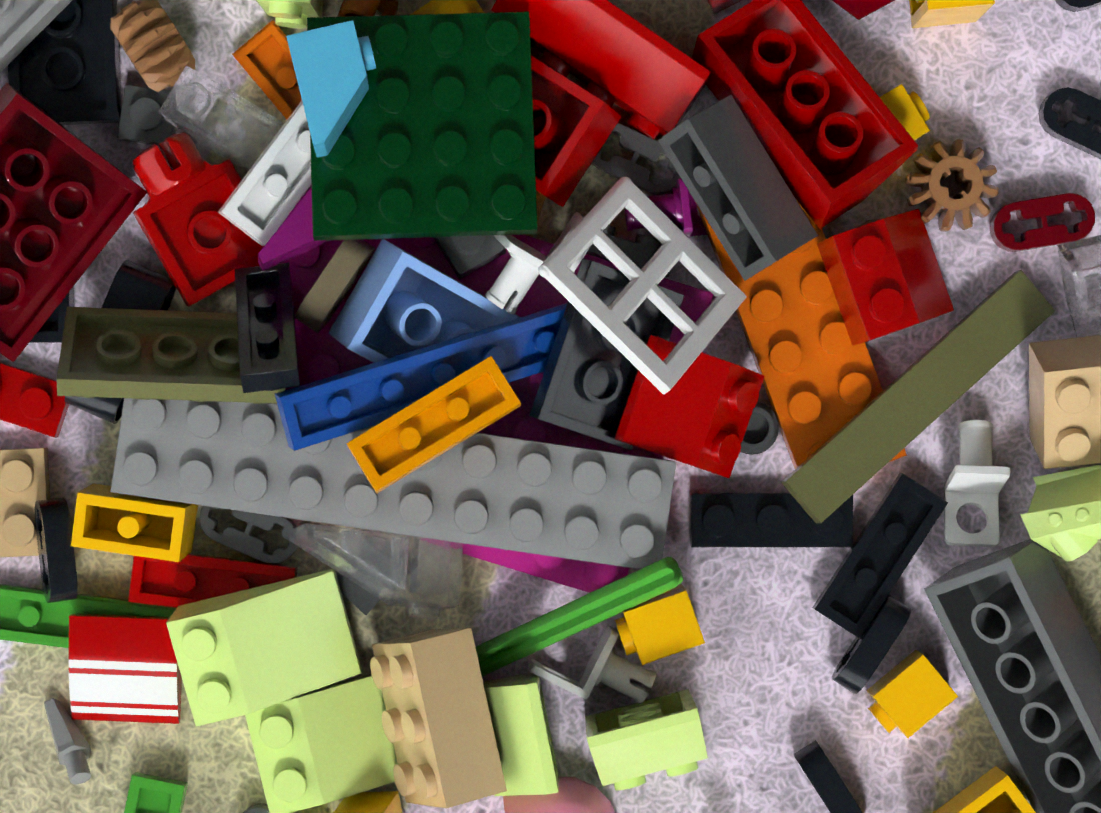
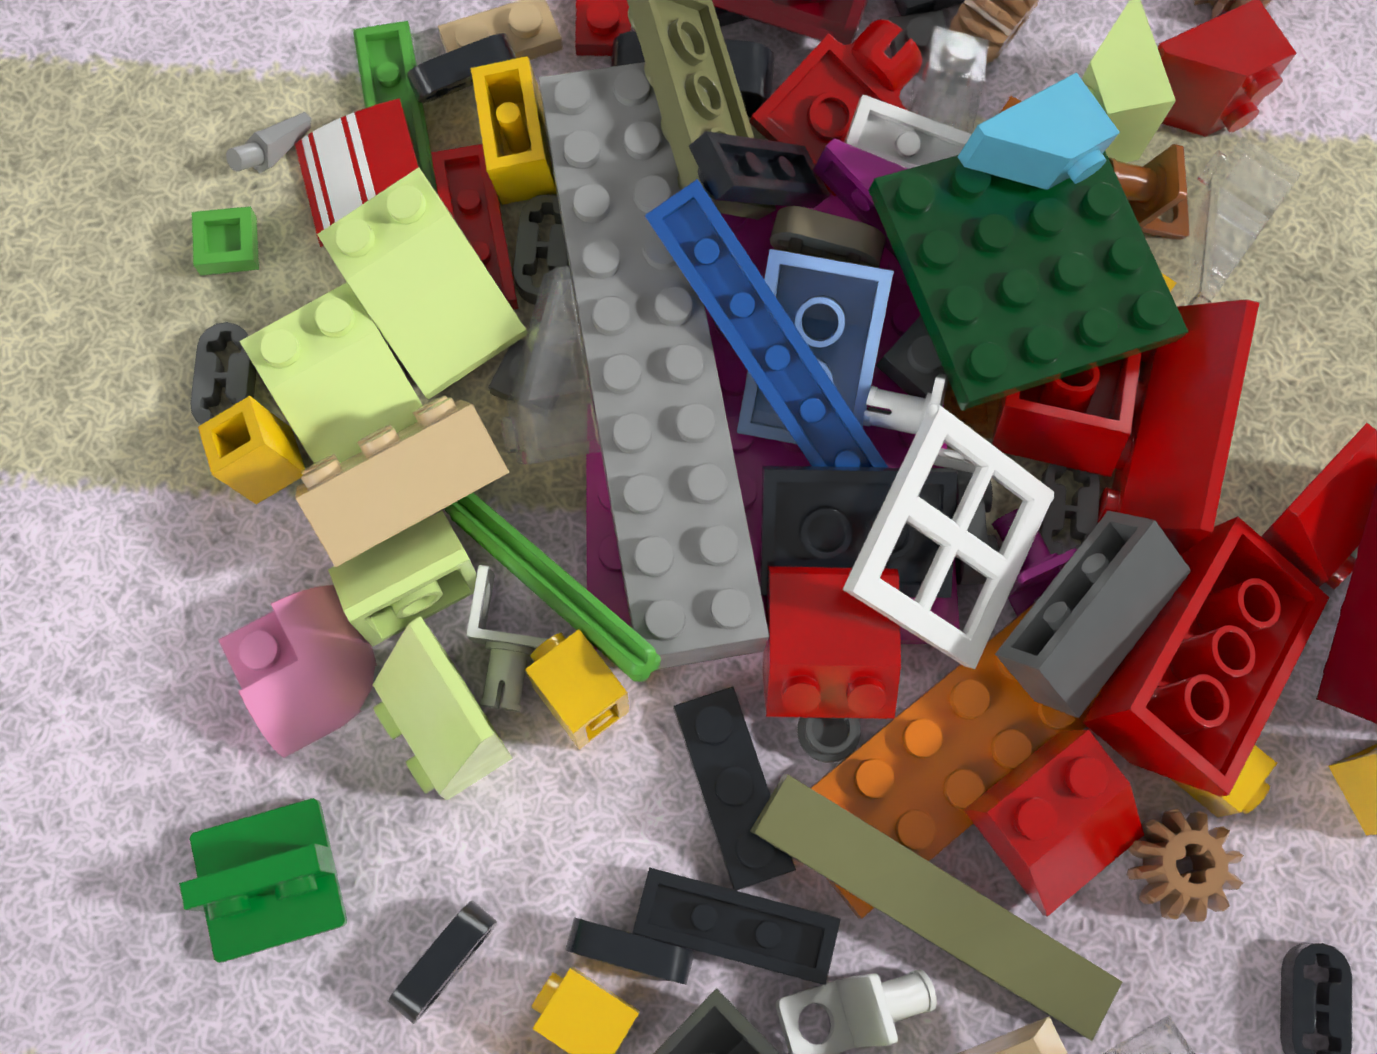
camera: 65 degrees right, 15 degrees down
light orange plate [346,356,521,494] -> none
dark red beam [990,193,1095,252] -> none

